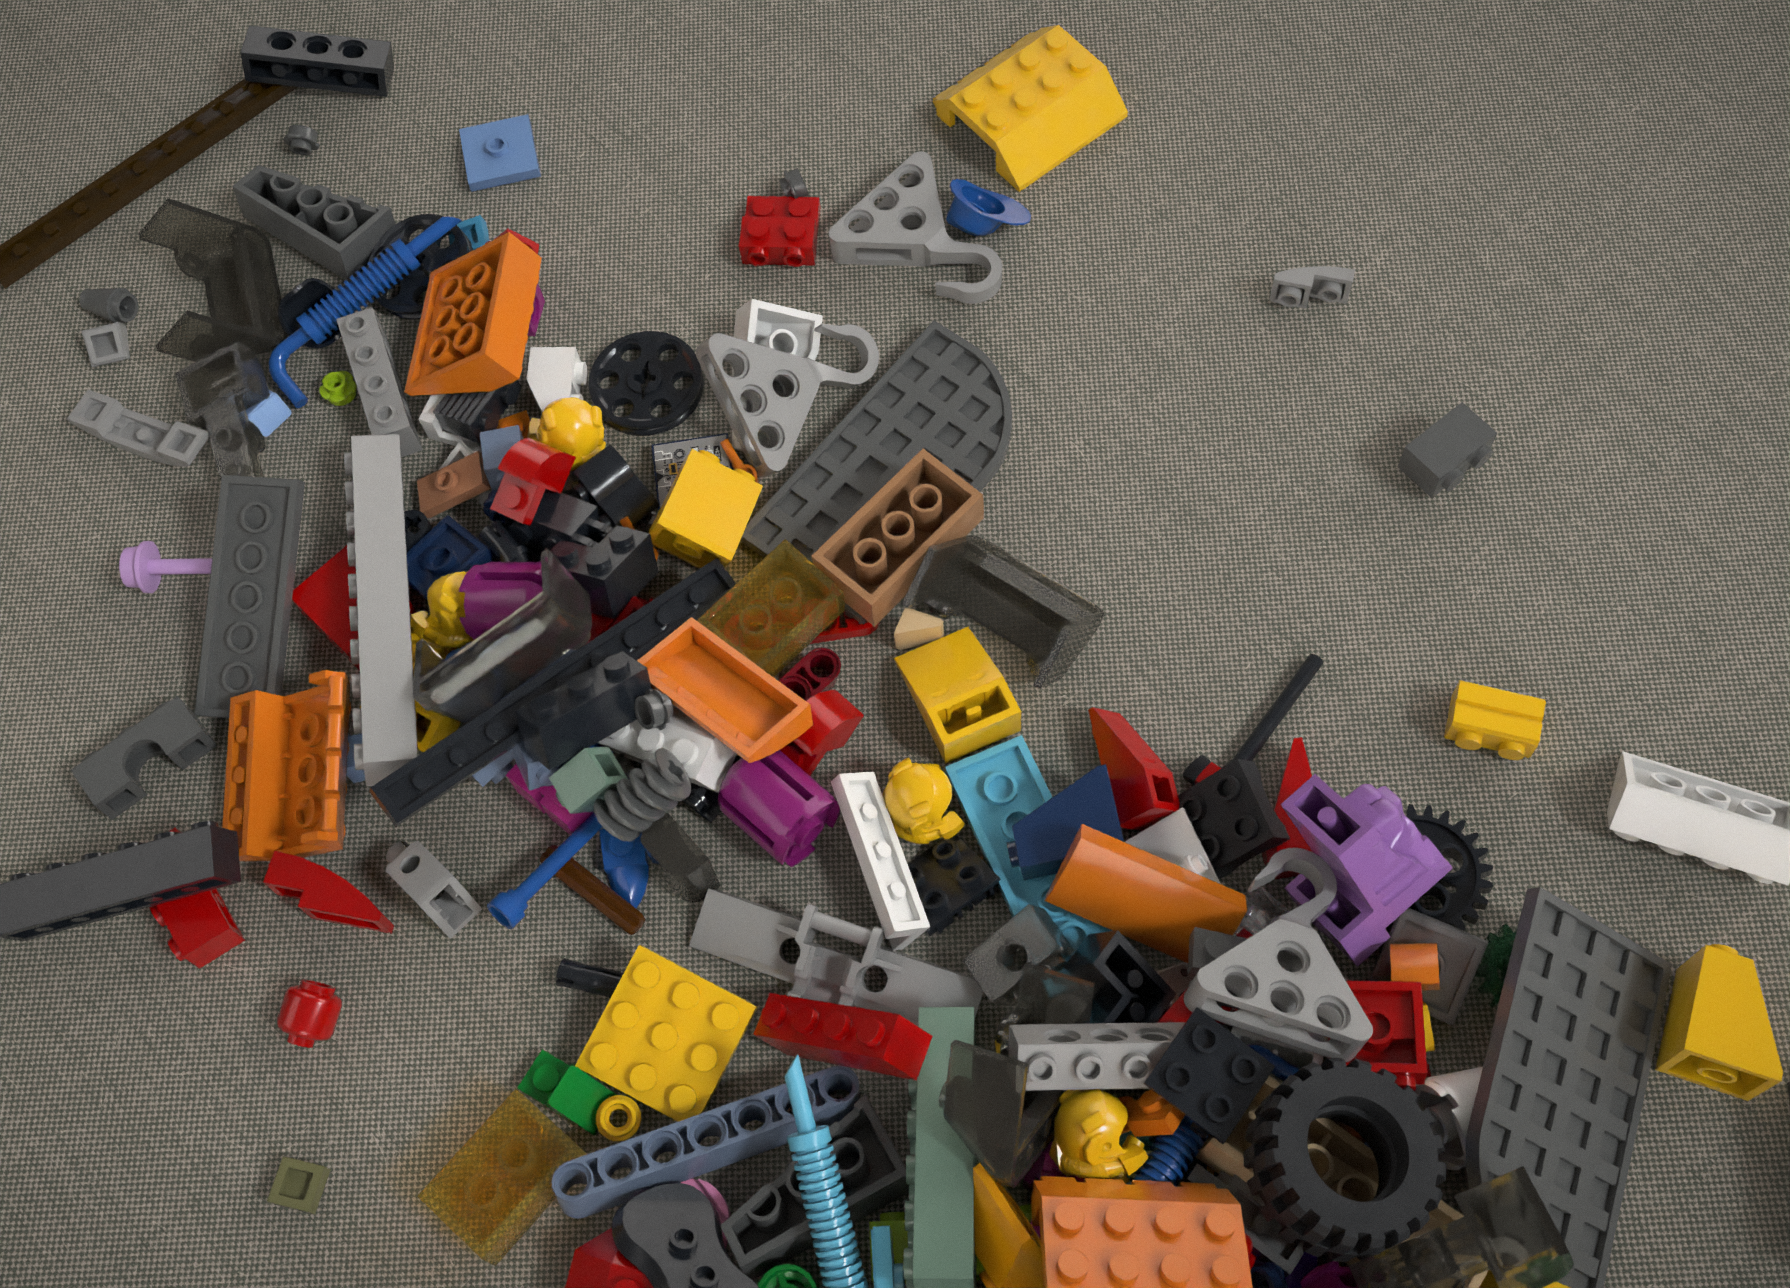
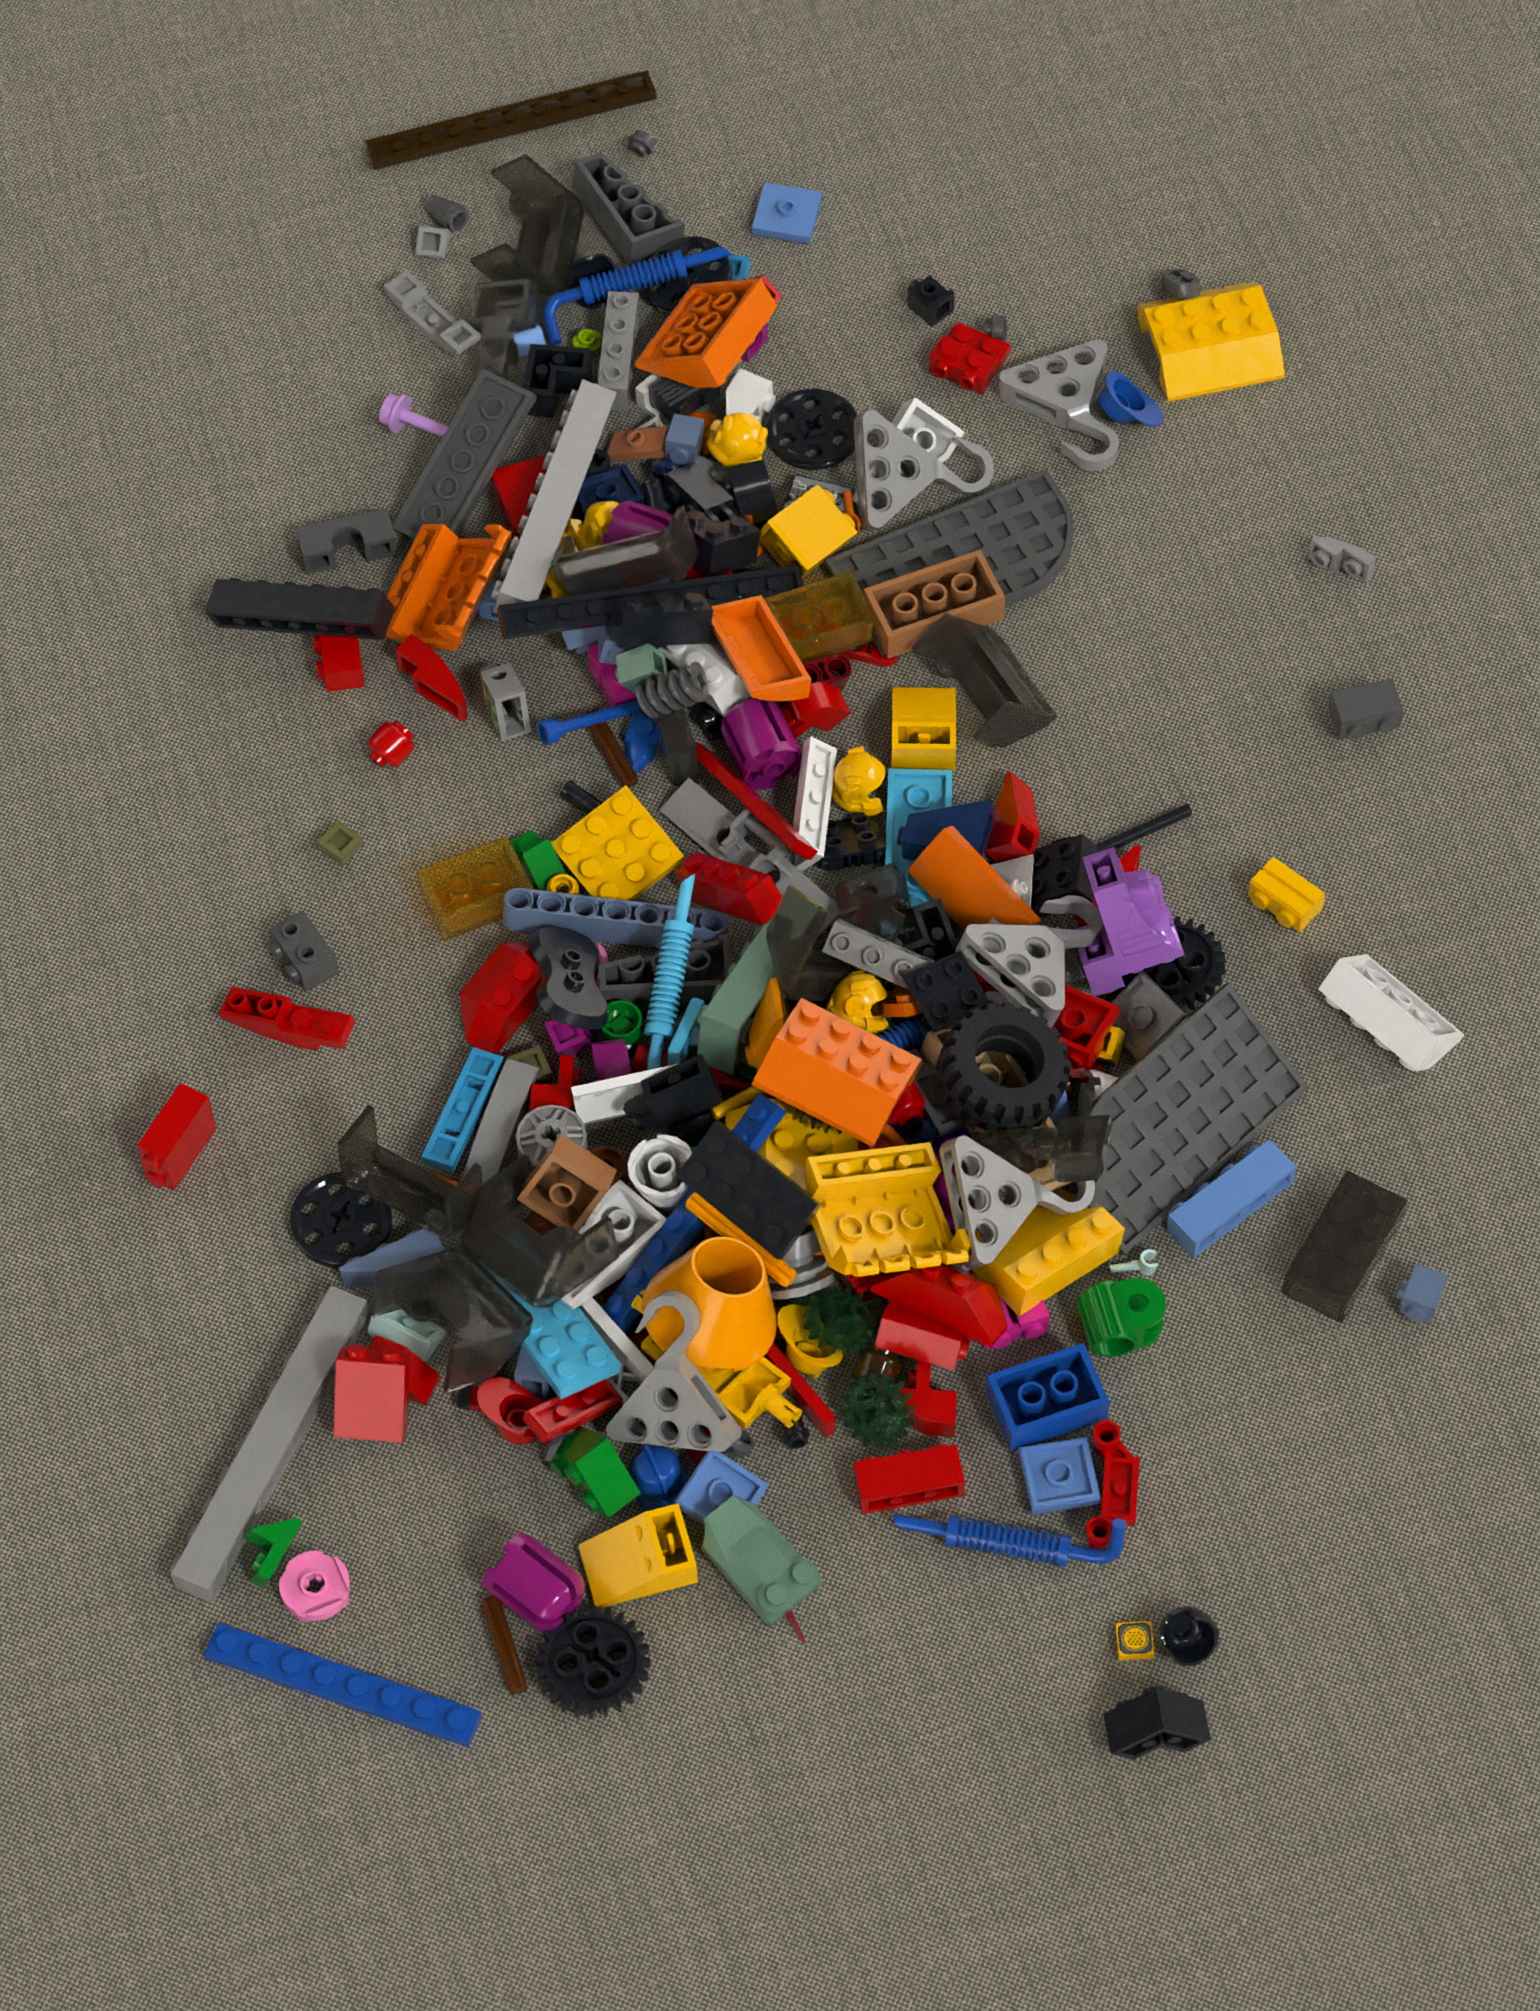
camera: 20 degrees right, 5 degrees down
black brick [240,25,394,97] -> none
red brick [490,438,576,526] -> none
dark grey plate [634,689,673,730] -> none
tan slope [894,608,944,650] -> none
orange brick [1390,943,1440,991] -> none
yellow slope [1655,944,1783,1101] -> none
none -> black brick [523,344,592,417]
none -> red tile [690,742,818,860]
none -> black brick [907,275,955,327]
none -> dark grey beam [1161,269,1200,299]
none -> medium blue brick [1166,1139,1297,1259]

